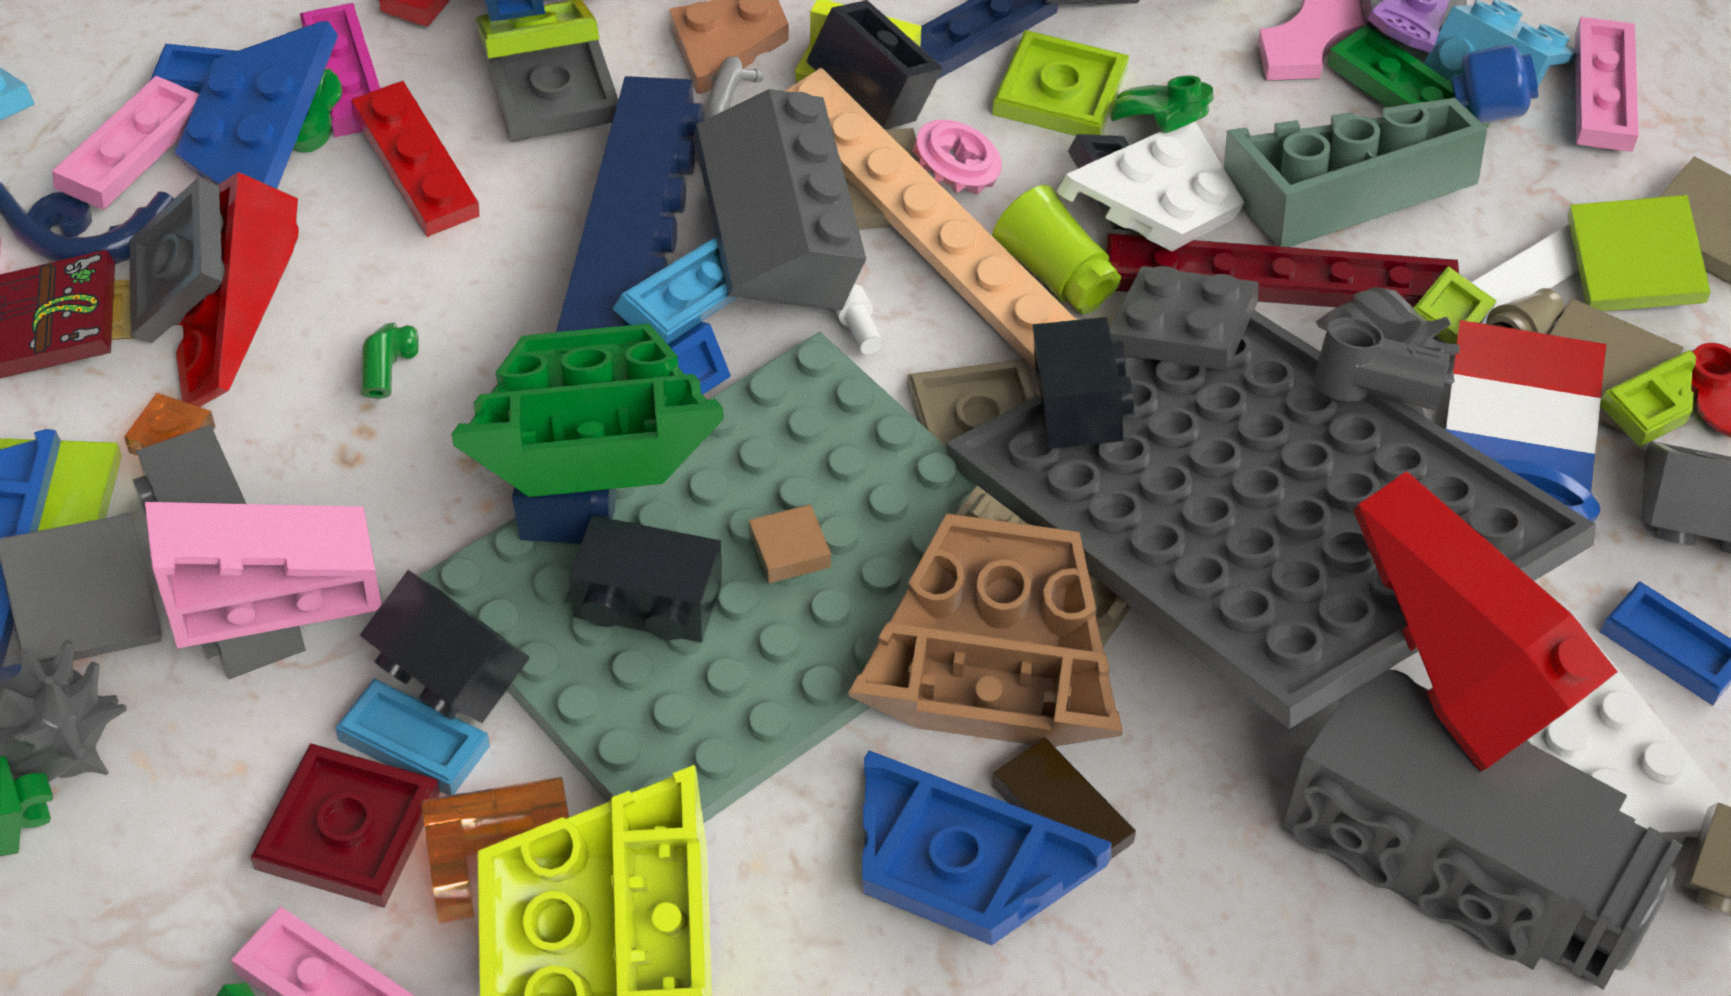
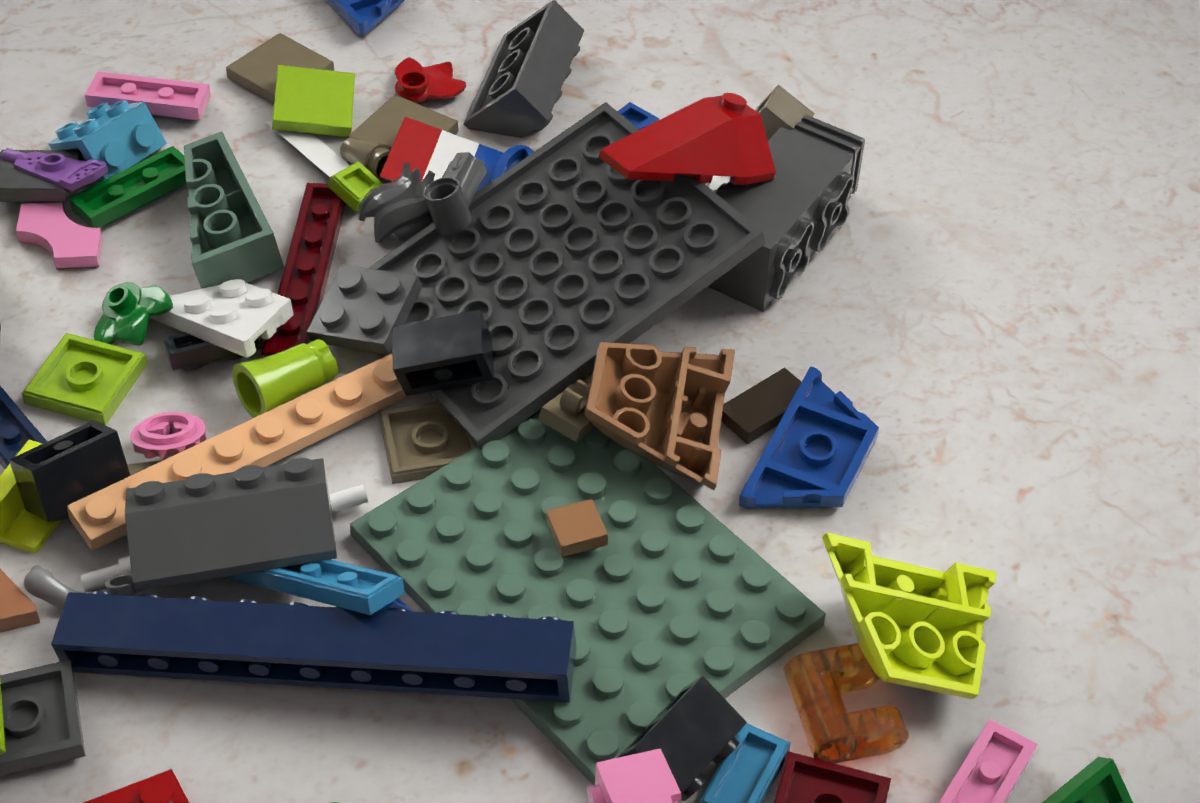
camera: 90 degrees left, 5 degrees down
green wedge [451,323,724,497] -> none
black brick [569,515,722,643] -> none
blue head [1451,44,1539,124] -> none
lime tile [1600,350,1696,447] -> none

